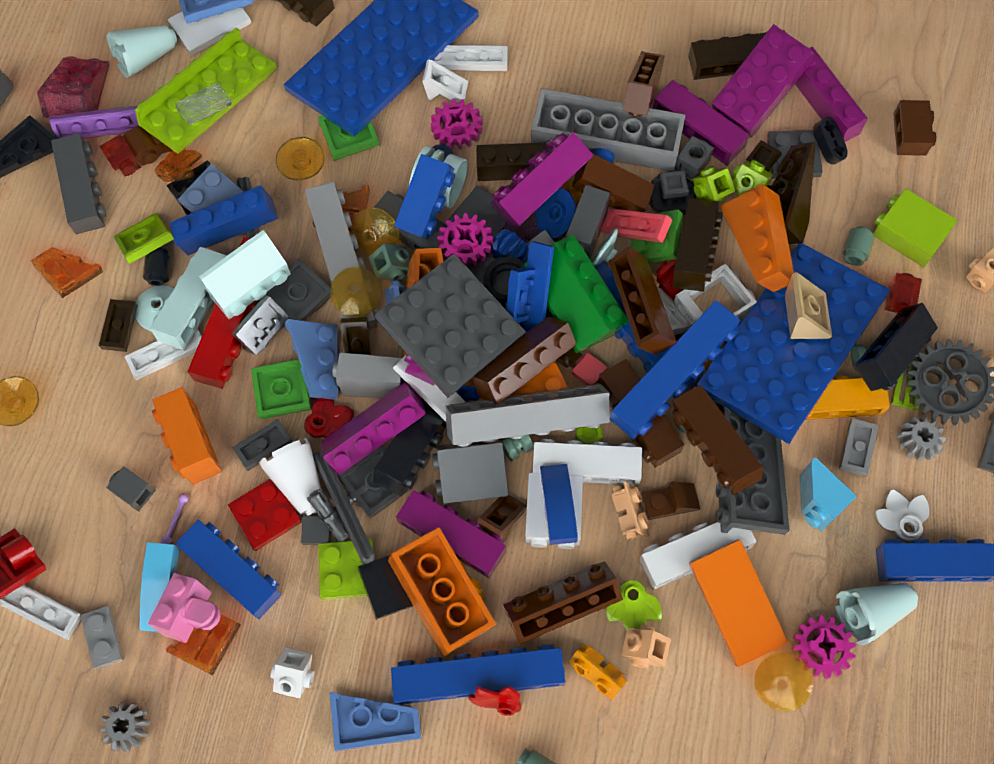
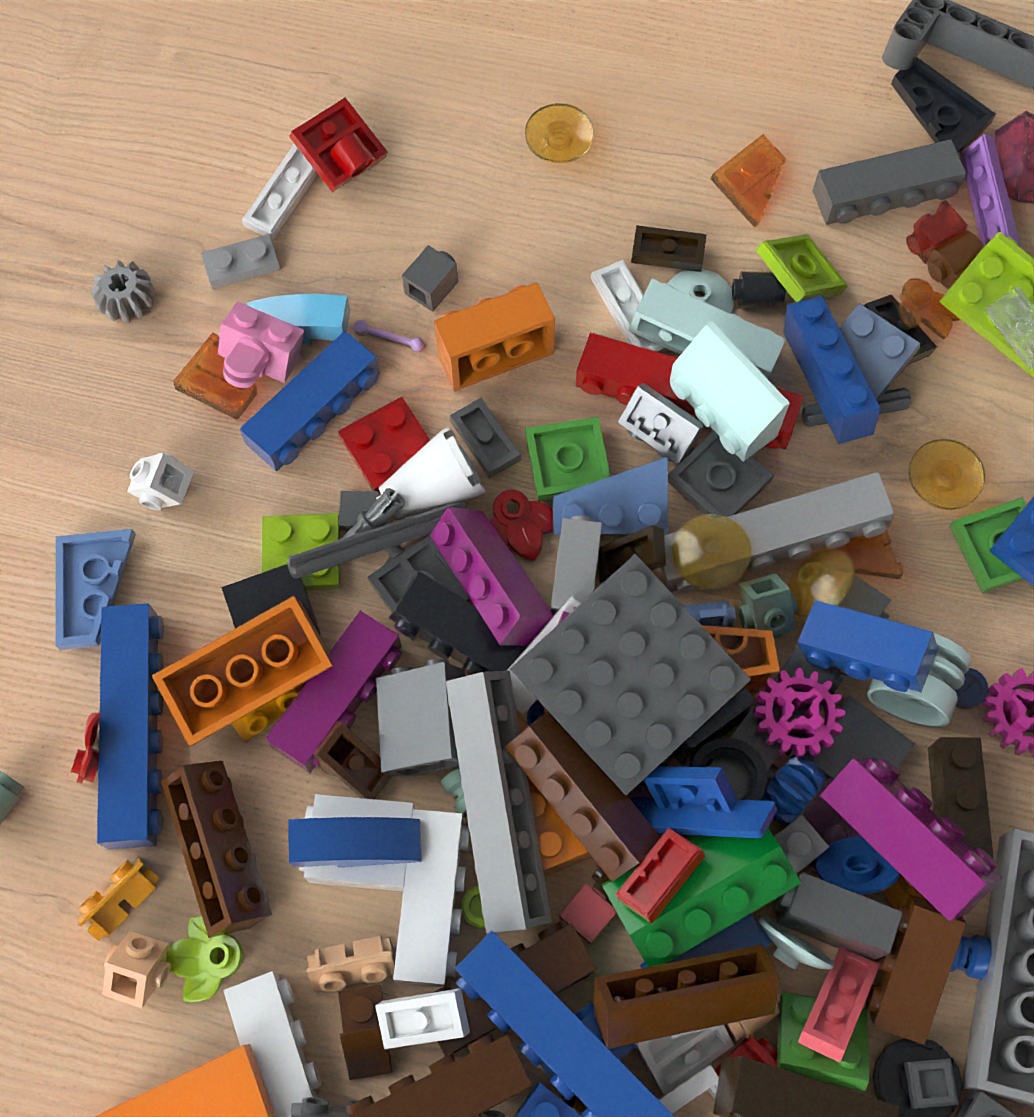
camera: 90 degrees right, 0 degrees up
none -> white plate [375,988,470,1049]
none -> red plate [615,828,705,924]

